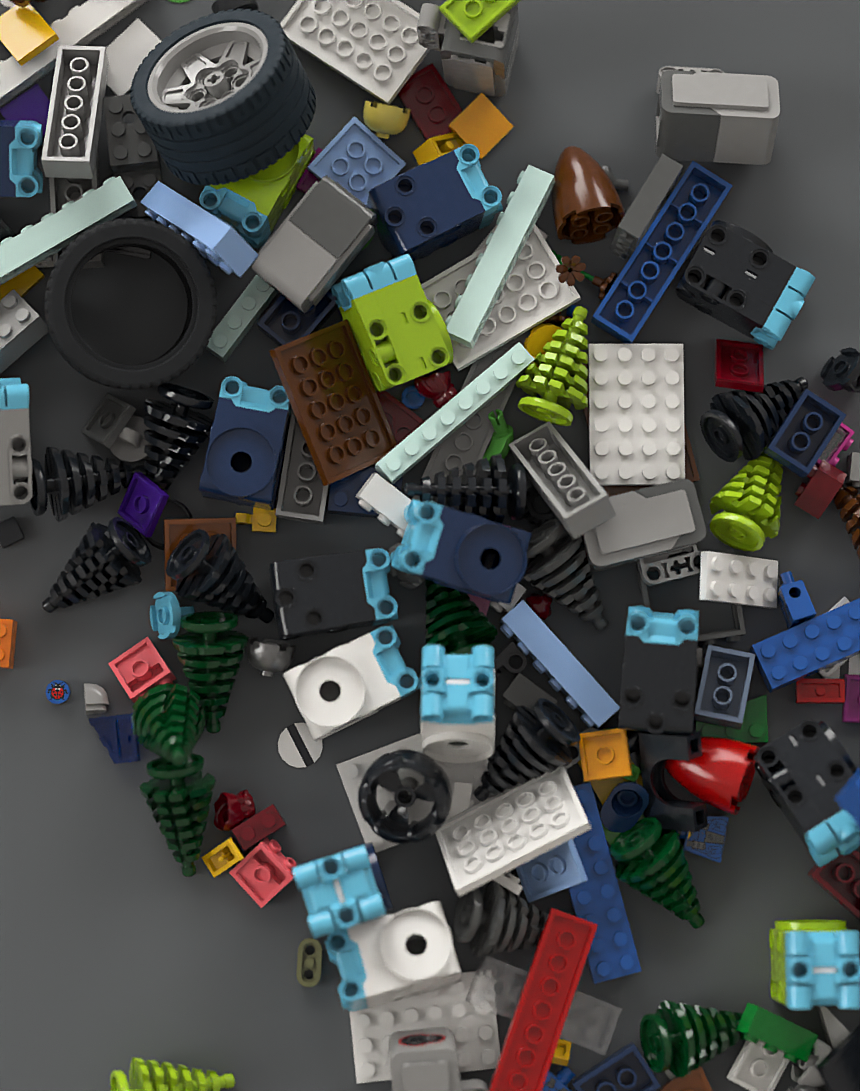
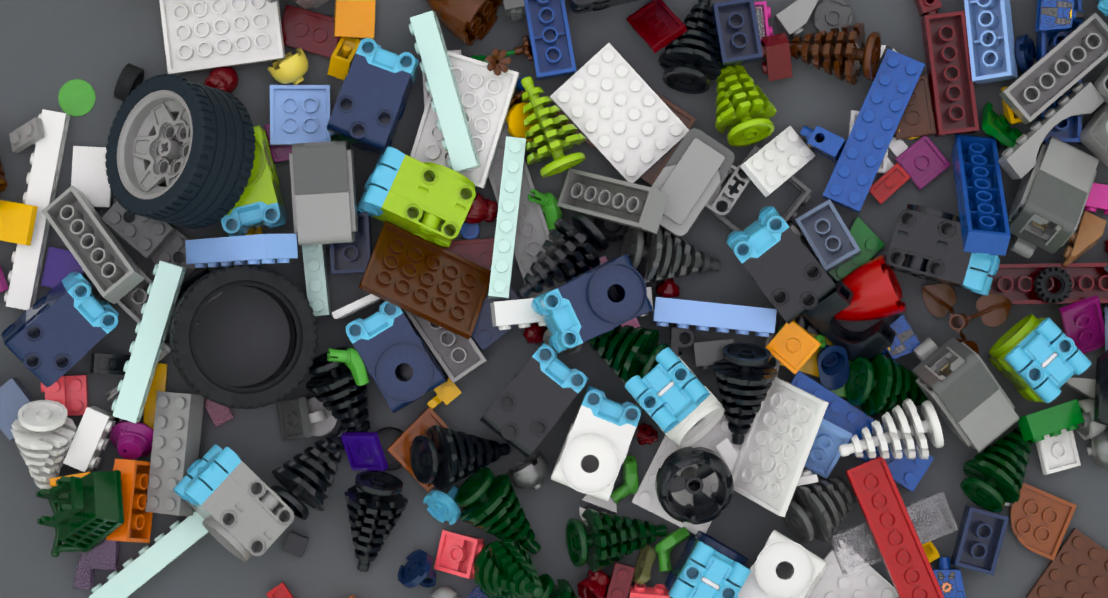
camera: 35 degrees left, 5 degrees up
none -> clear pink tile [198,394,234,427]
none -> dark red hair [204,66,239,93]
none -> bright green arm [327,347,369,386]
none -> white tile [332,294,383,320]
none -> dark blue tile [398,549,437,588]
none -> dark red piece [523,323,546,345]
none -> dark green plant [566,508,668,572]
none -> bright green arm [610,455,639,504]
none -> olive plate [632,545,657,585]
none -> dark red piece [636,423,658,445]
none -> bright green arm [655,527,690,572]
none -> white plant [839,398,944,460]
none -> piece [912,336,1019,453]
none -> reddish brown plant [922,283,1012,355]

